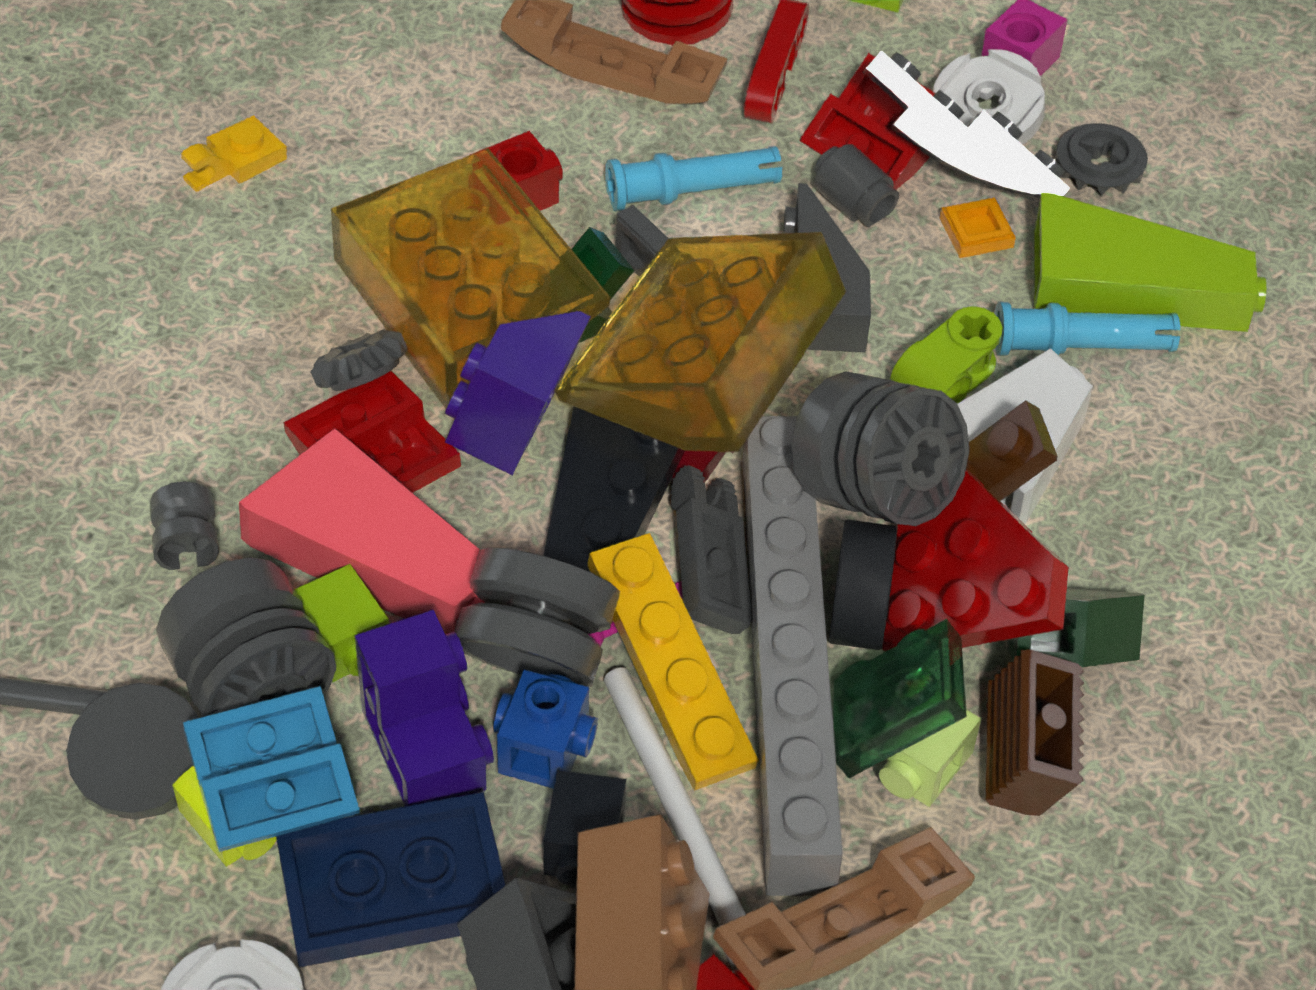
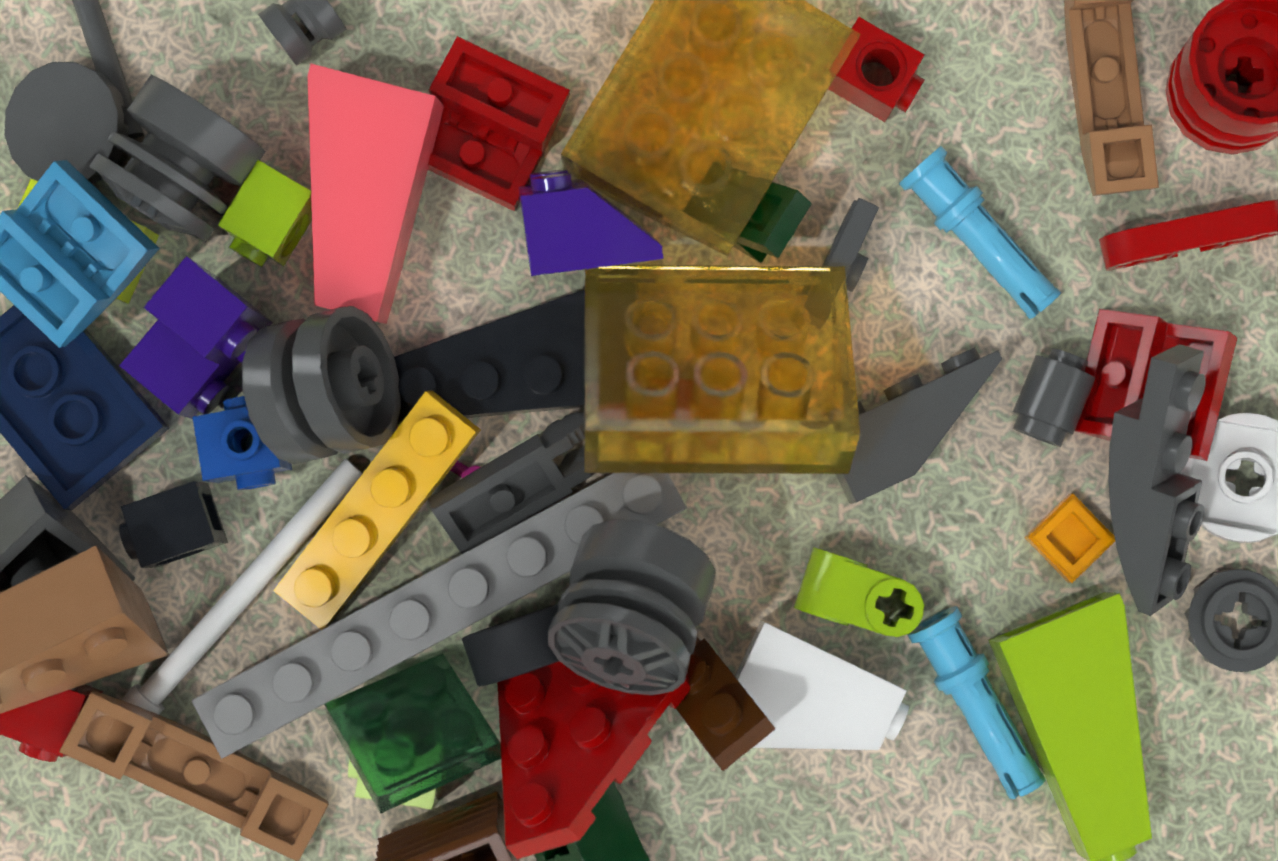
camera: 65 degrees right, 35 degrees up
dark grey gear [311,330,407,391] -> none

